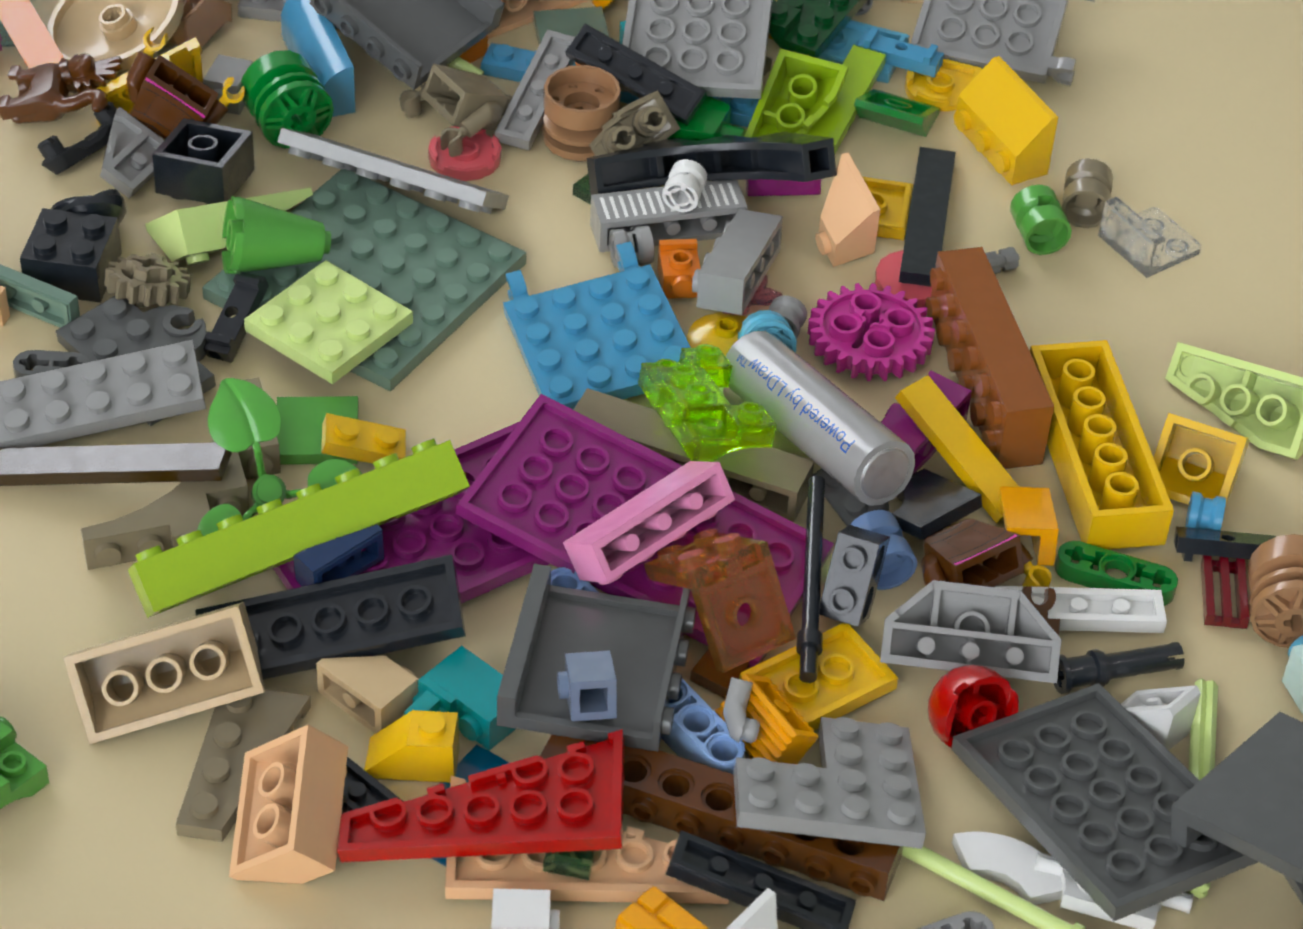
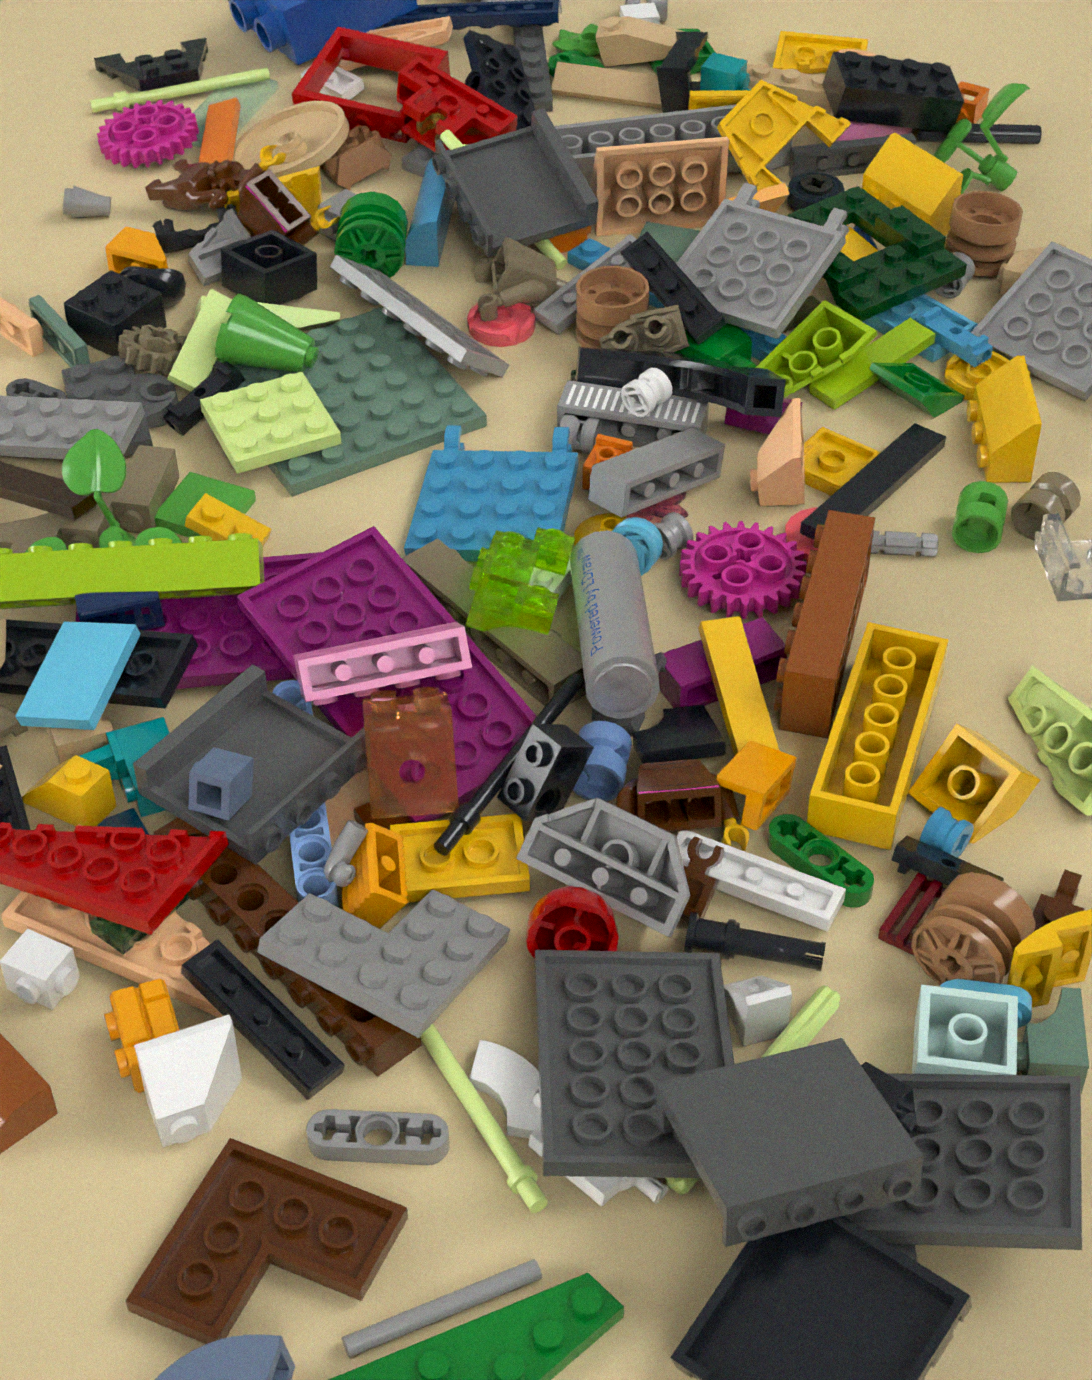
camera: 30 degrees right, 0 degrees up
none -> medium azure tile [15,621,141,730]
none -> light orange slope [105,226,168,273]
none -> yellowish green tile [167,289,232,391]

